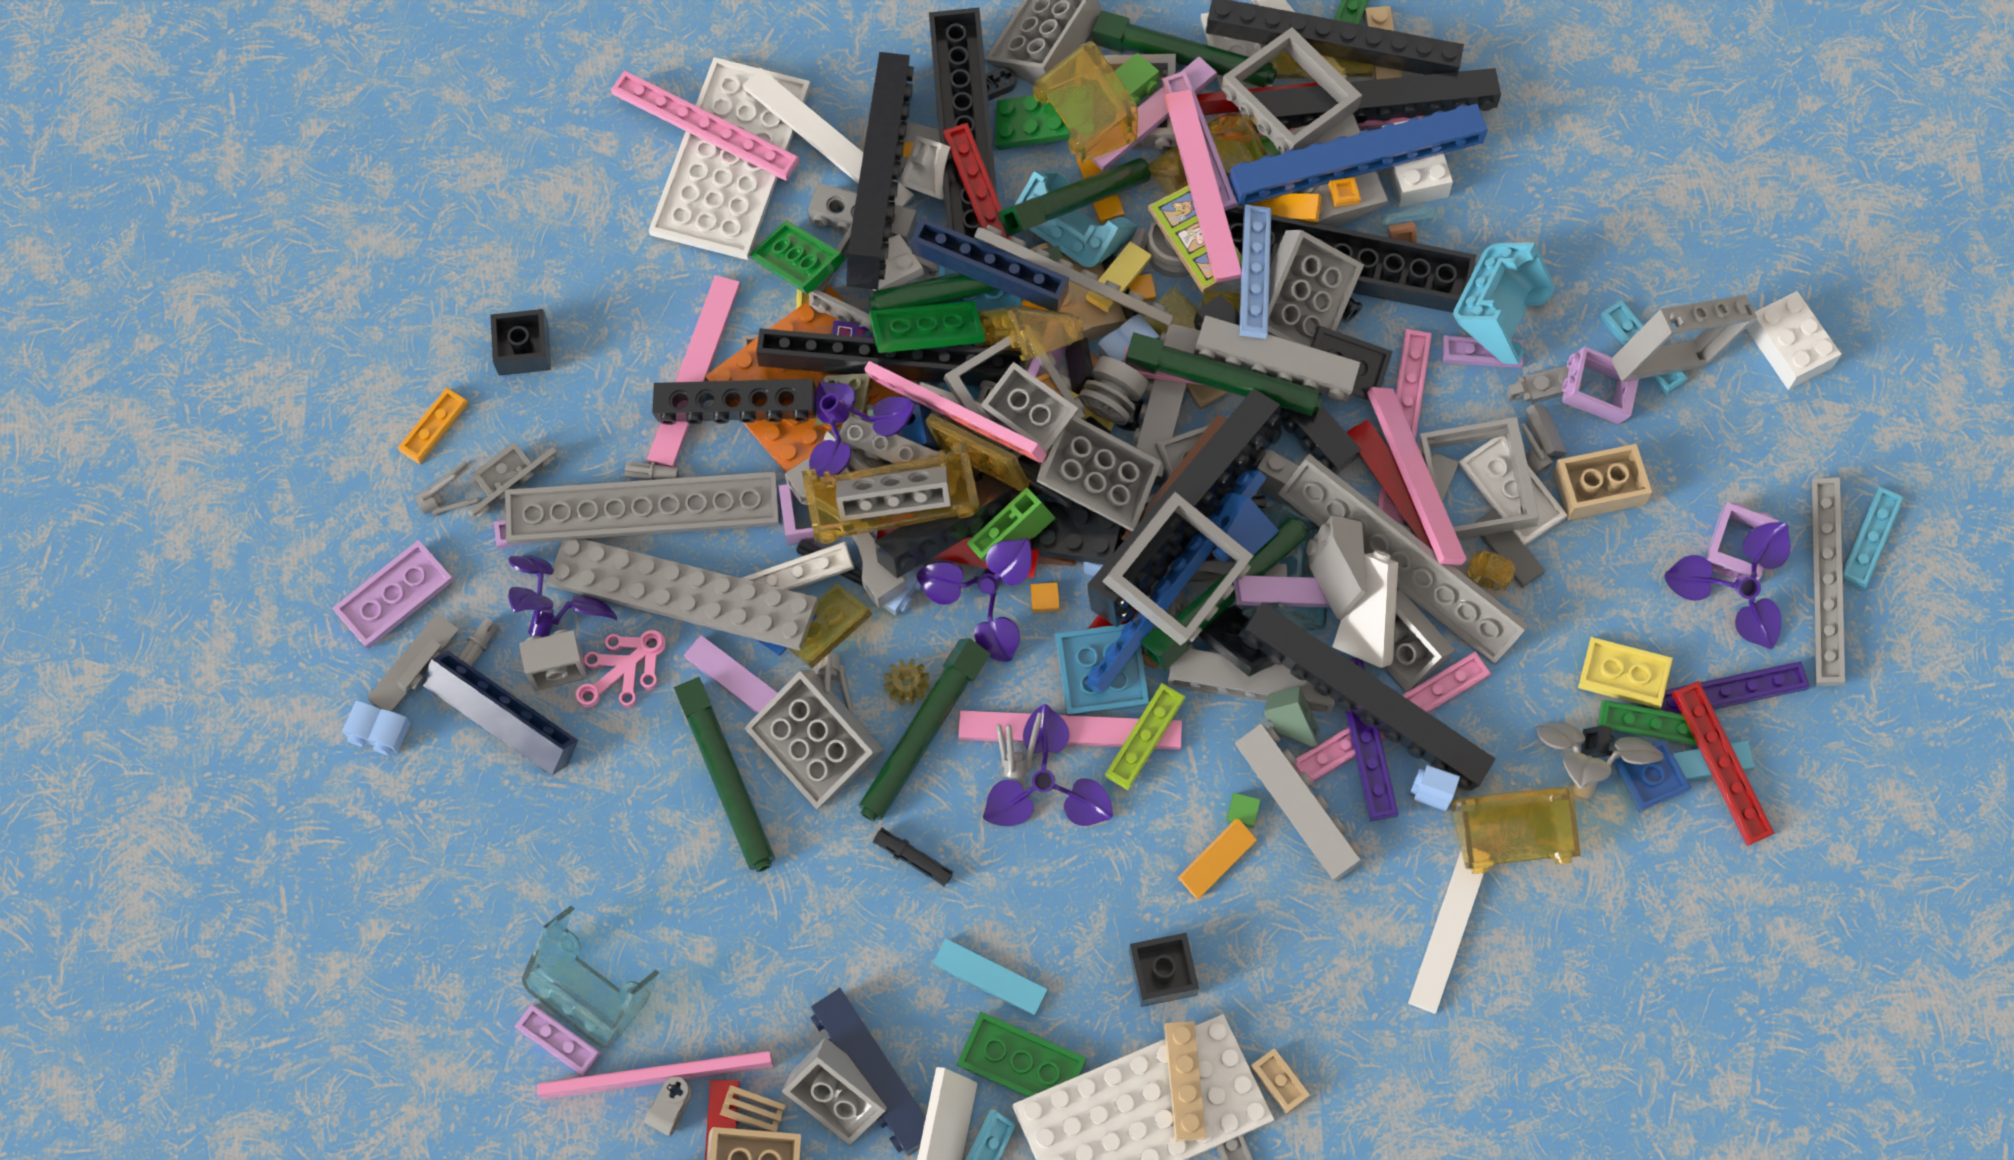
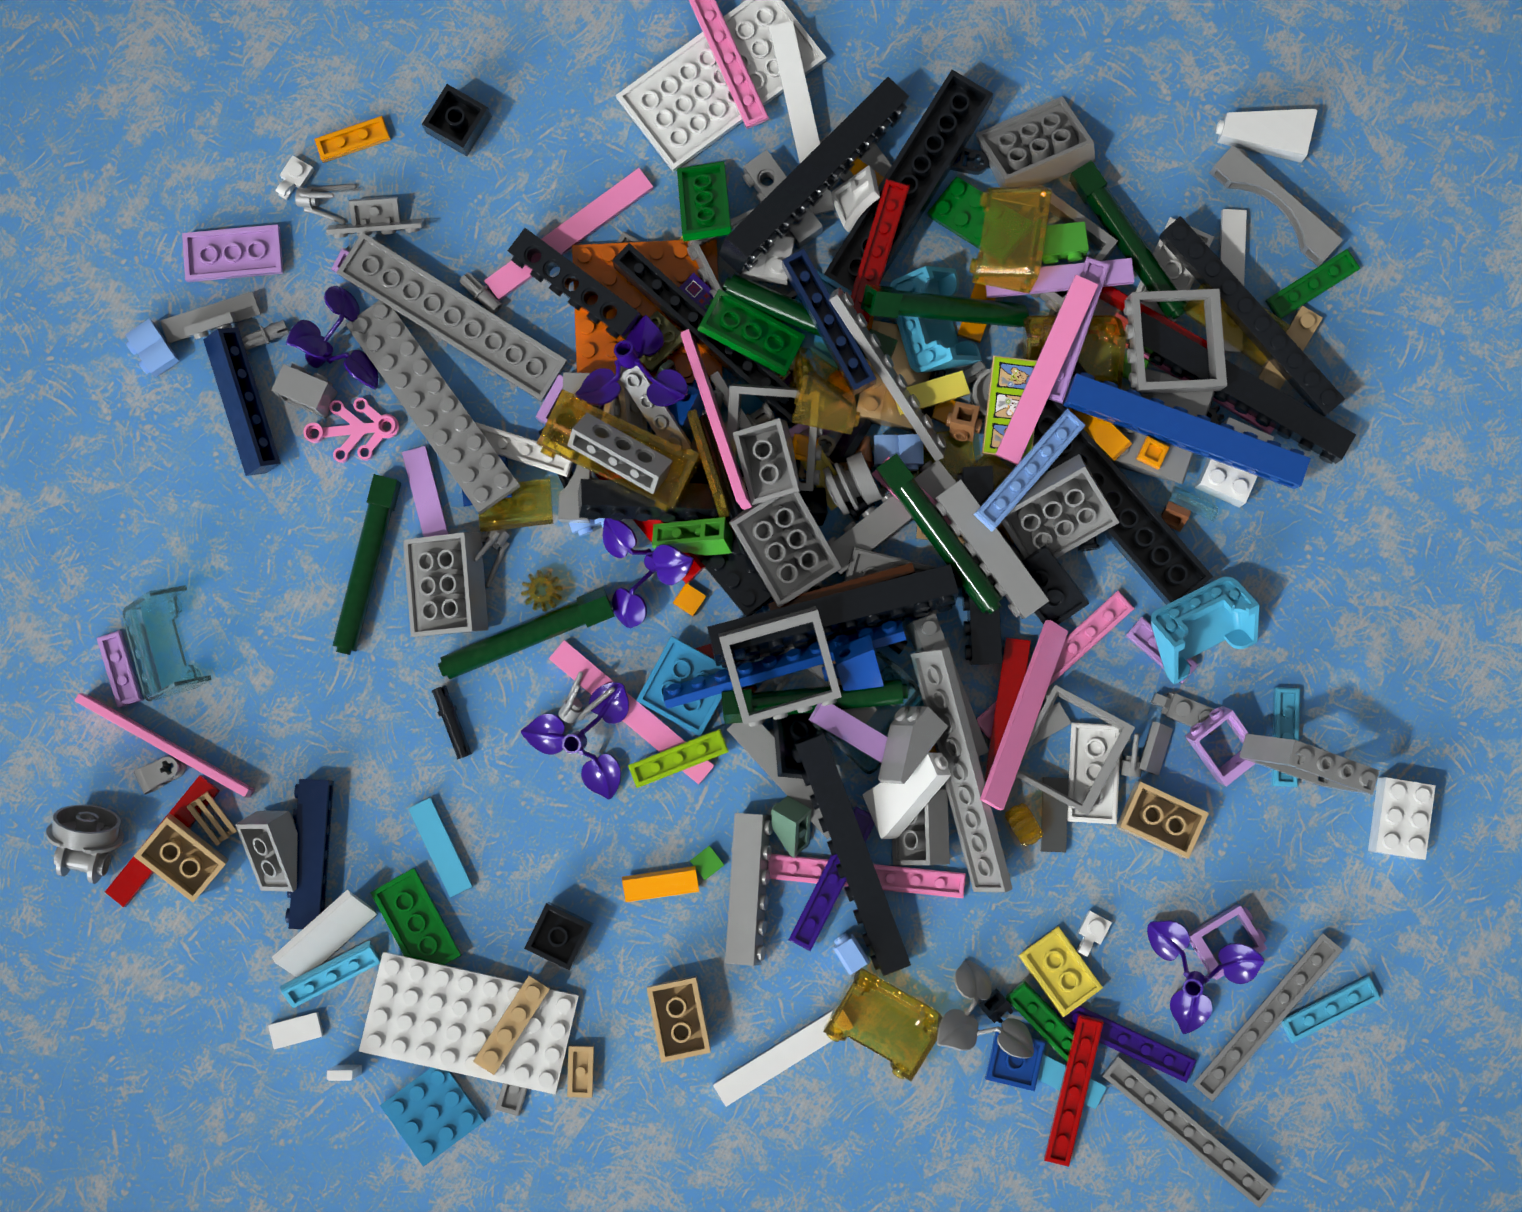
camera: 40 degrees right, 15 degrees up
none -> white plate [276,155,314,200]
none -> tan brick [647,975,712,1063]
none -> medium nougat brick [946,401,983,442]
none -> white plate [1076,911,1112,957]
none -> light grey plate [1102,1056,1275,1208]

